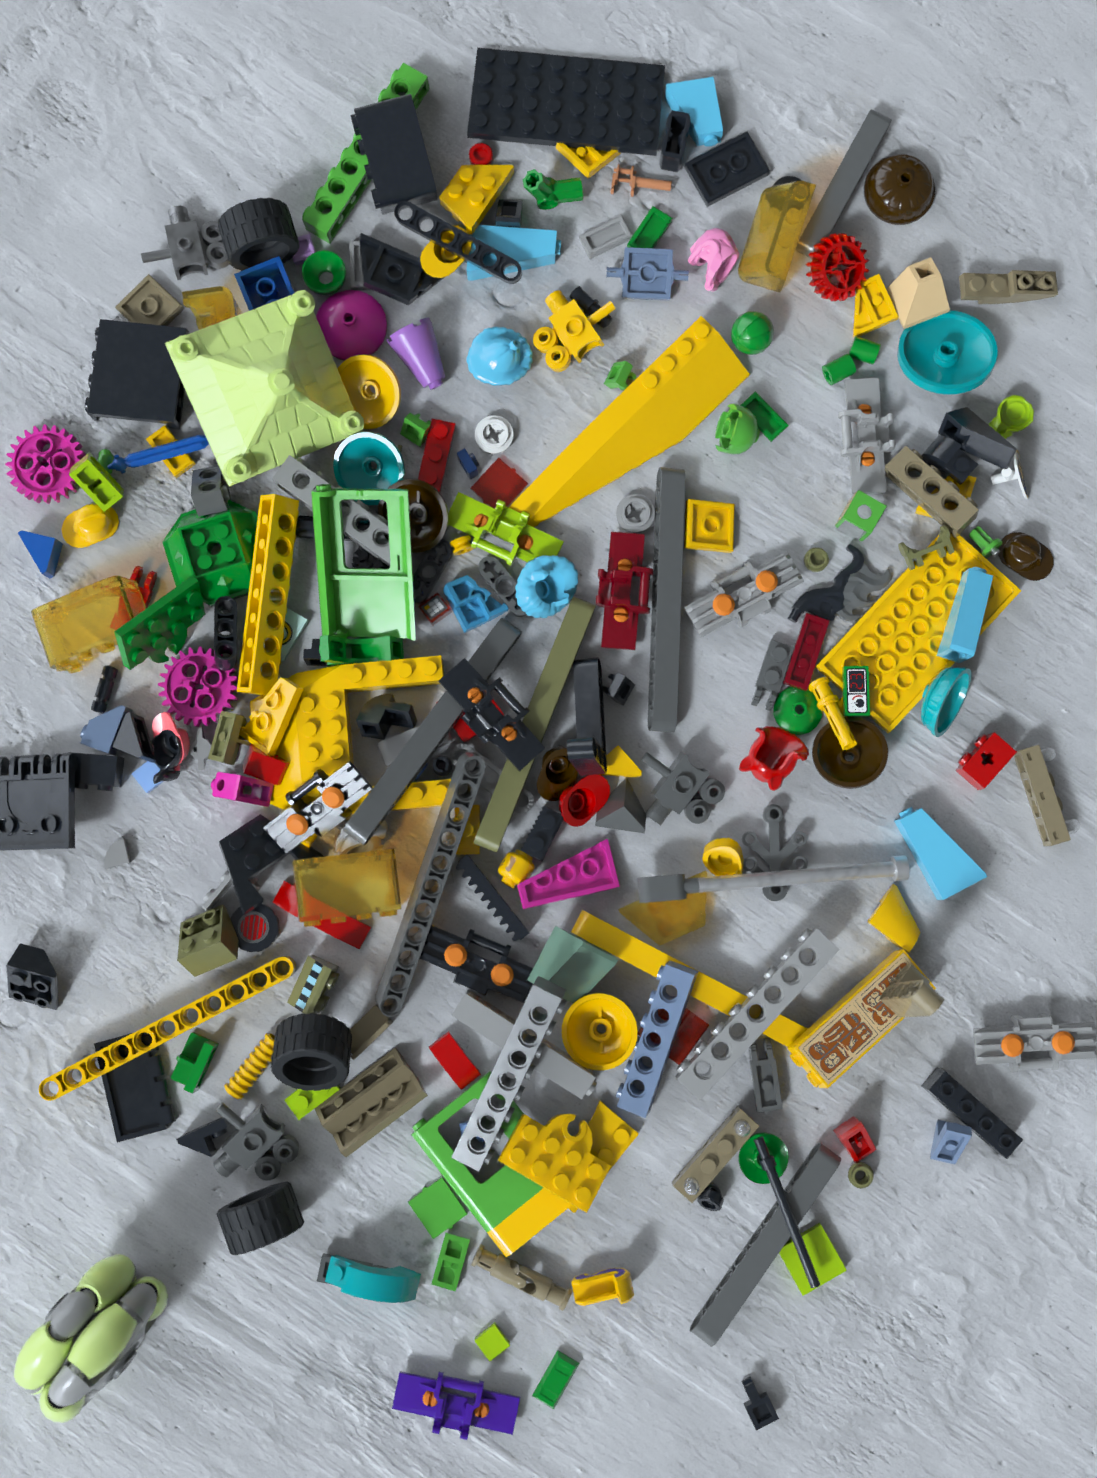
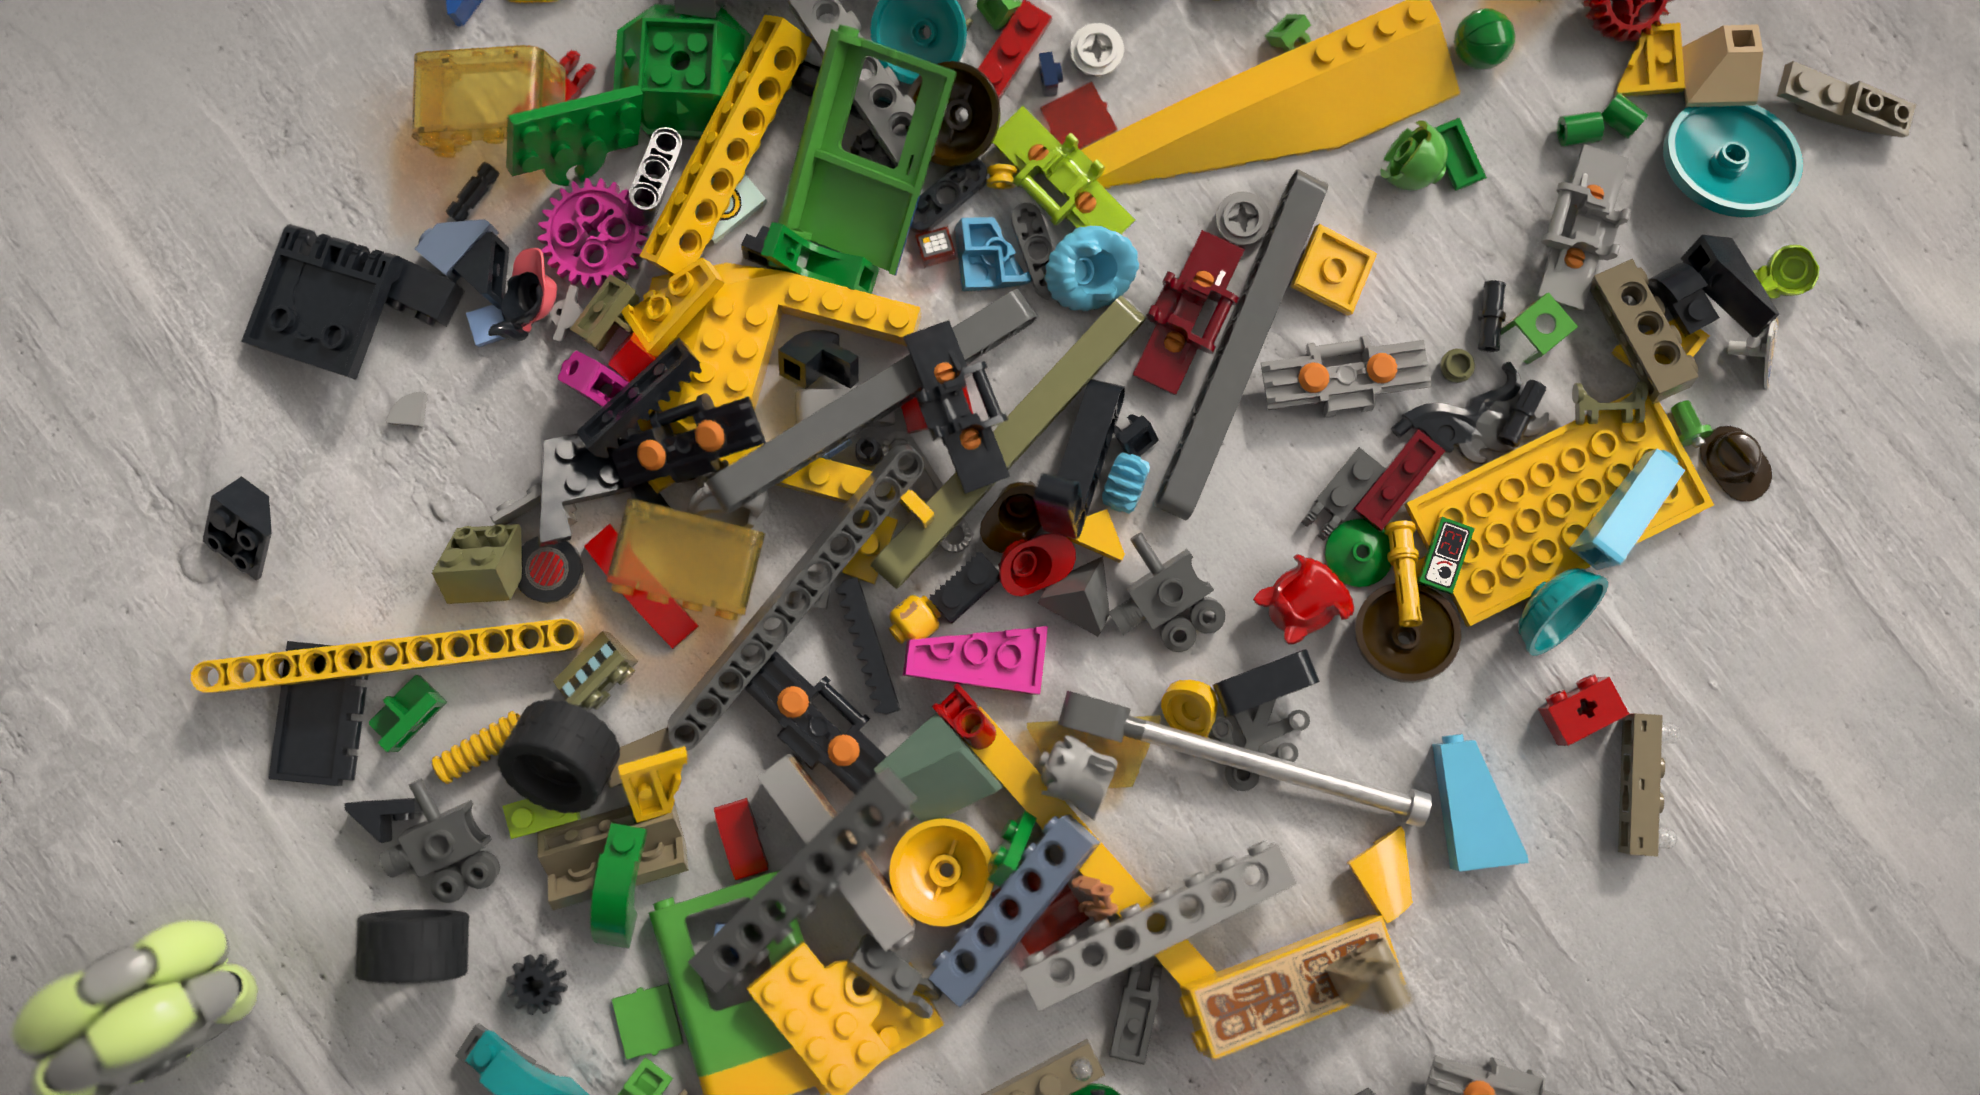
camera: 20 degrees right, 0 degrees up
none -> black gear [506,953,568,1015]
none -> black gear [577,338,702,458]
none -> green arch [590,823,647,949]
none -> yellow wing [618,746,688,823]
none -> dark grey hinge [846,933,943,1019]
none -> yellow tile [900,490,934,529]
none -> red piece [932,683,996,750]
none -> green plate [987,811,1037,887]
none -> light grey hat [1039,735,1118,821]
none -> nougat piece [1071,876,1118,923]
none -> medium azure gear [1102,452,1150,514]
none -> black beam [1213,649,1320,718]
none -> black pin [1478,280,1506,352]
none -> black axle [1498,379,1546,447]

